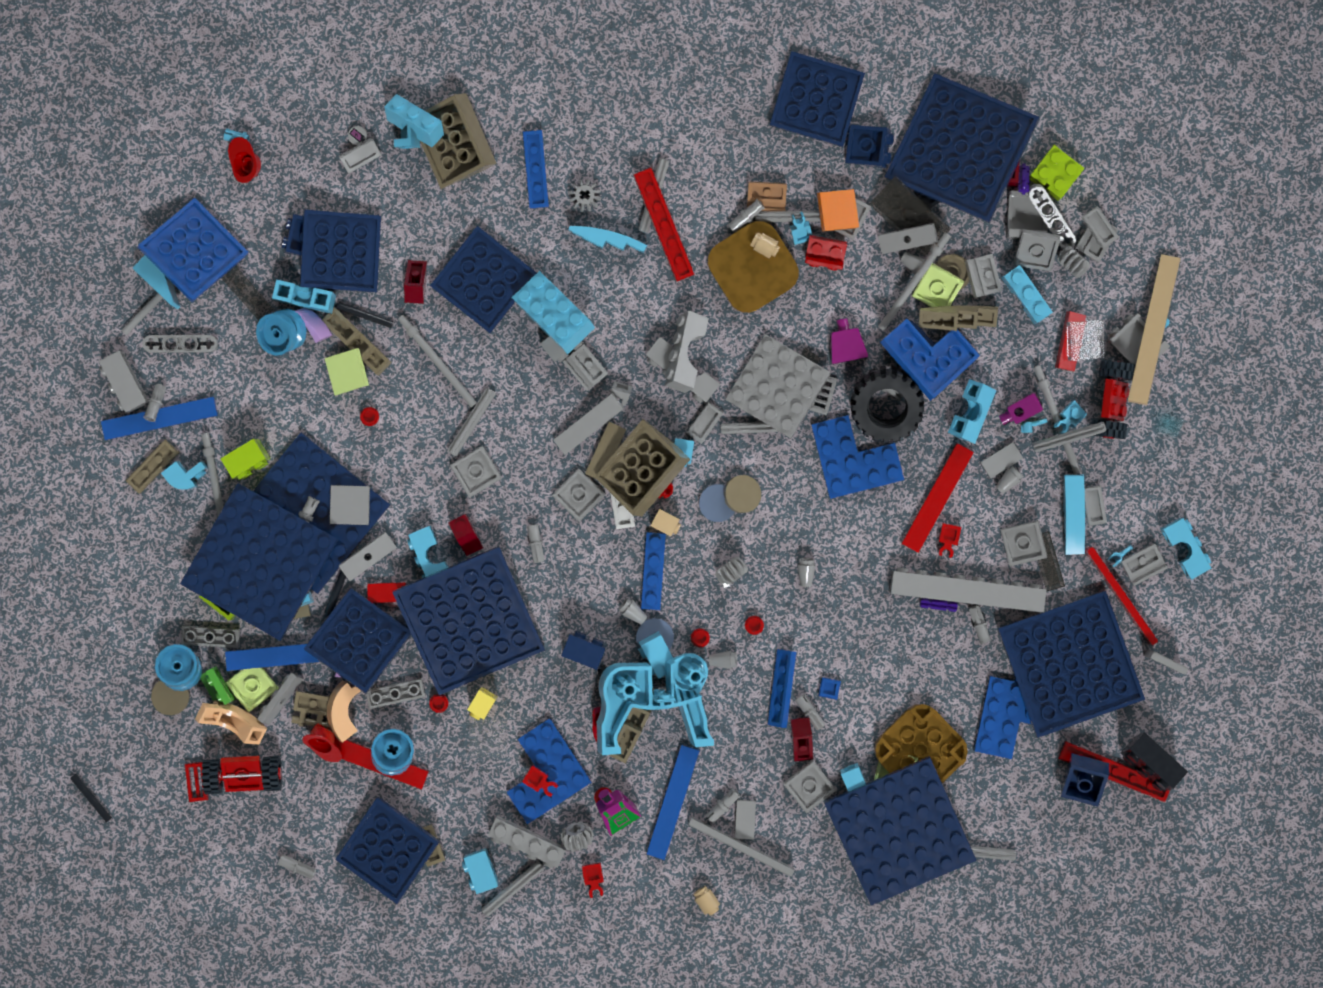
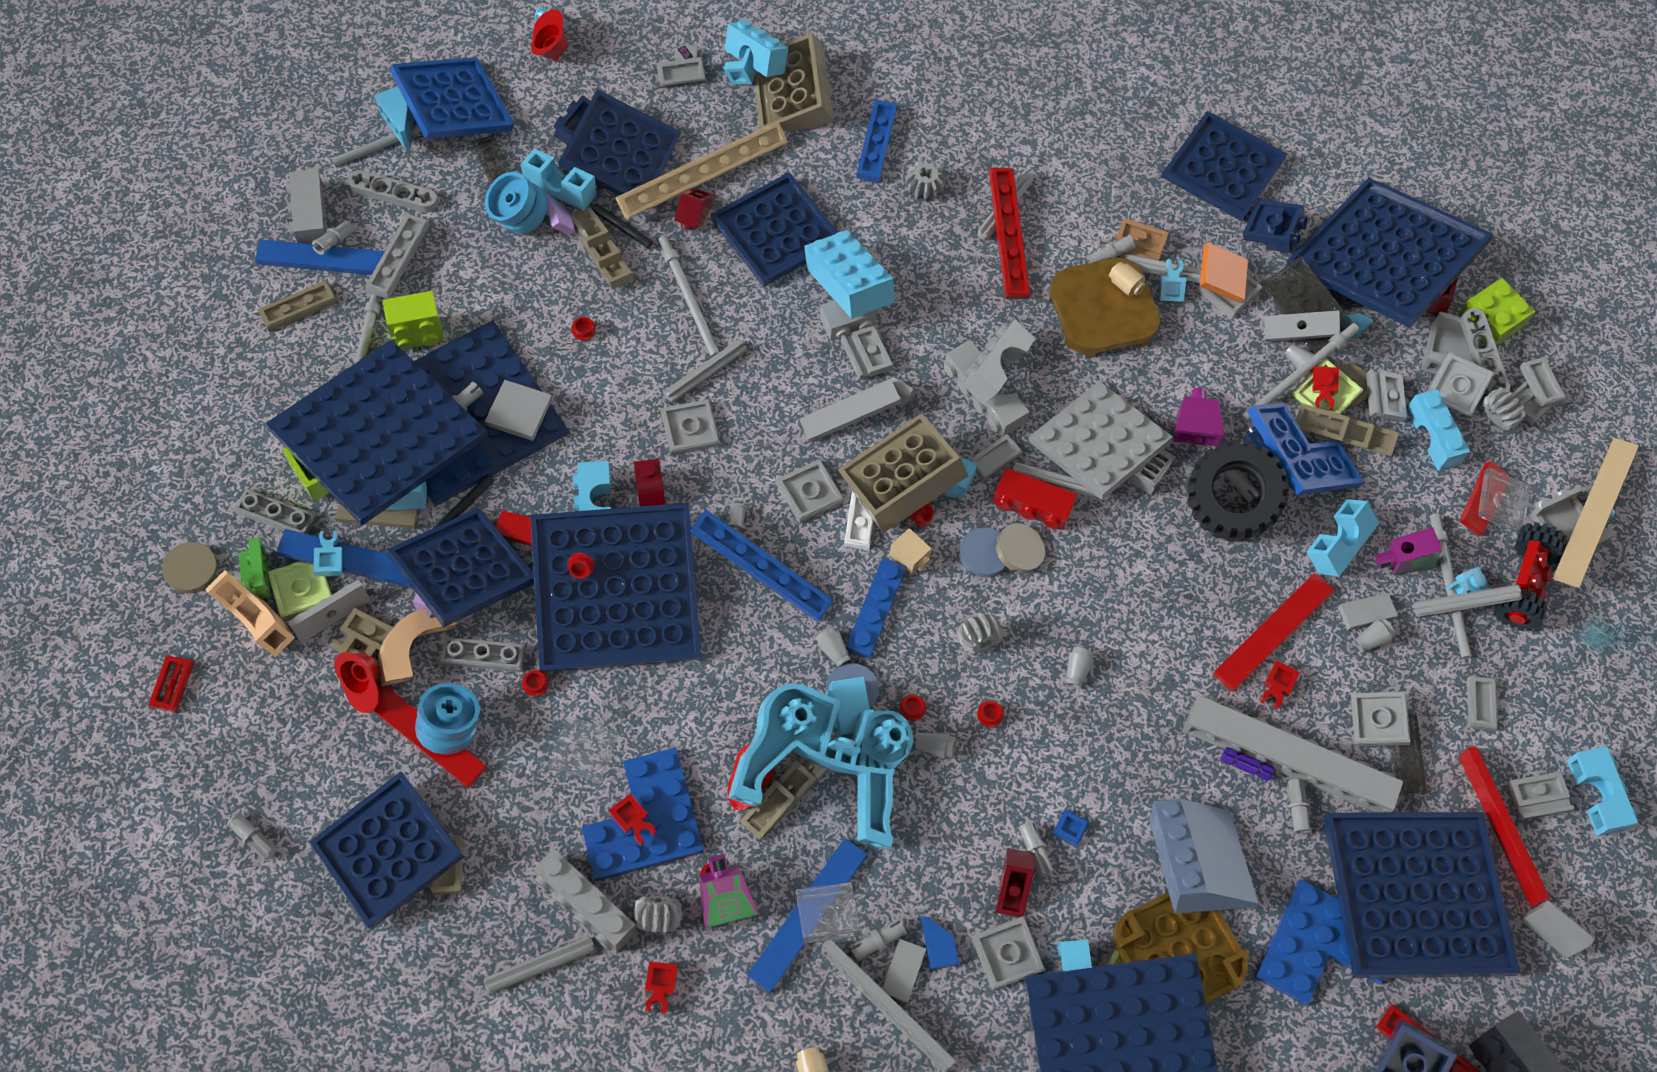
camera: 15 degrees right, 25 degrees down
black bar [70,774,112,823] -> none
dark azure wheel [155,644,202,691] -> none
medium azure brick [161,461,208,490] -> none
plate [202,756,282,795] -> none
yellowish green tile [324,348,369,395] -> none
light grey tile [338,532,397,581] -> none
medium azure brick [462,848,499,894] -> none
light yellow brick [467,687,498,720] -> none
dark blue brick [561,631,606,670] -> none
medium azure slope [568,226,647,253] -> none
dark tan tile [585,422,626,479] -> none
blue plate [768,649,797,728] -> none
red bracket [805,235,847,271] -> none
blue plate [811,415,904,499] -> none
dark purple axle [1018,163,1030,195] -> none
medium azure hand [1021,418,1047,433] -> none
medium azure slope [1063,474,1085,555] -> none
medium azure hand [1107,545,1133,567] -> none
none -> medium azure plate [314,531,343,576]
none -> light grey tile [365,213,430,299]
none -> red plate [568,553,595,579]
none -> tan tile [615,121,788,219]
none -> blue tile [689,509,833,622]
none -> clear tile [796,882,861,943]
none -> blue tile [920,916,959,970]
none -> red brick [992,467,1077,530]
none -> sand blue slope [1149,799,1259,914]
none -> red plate [1312,367,1339,410]
none -> medium azure tile [1340,314,1374,339]

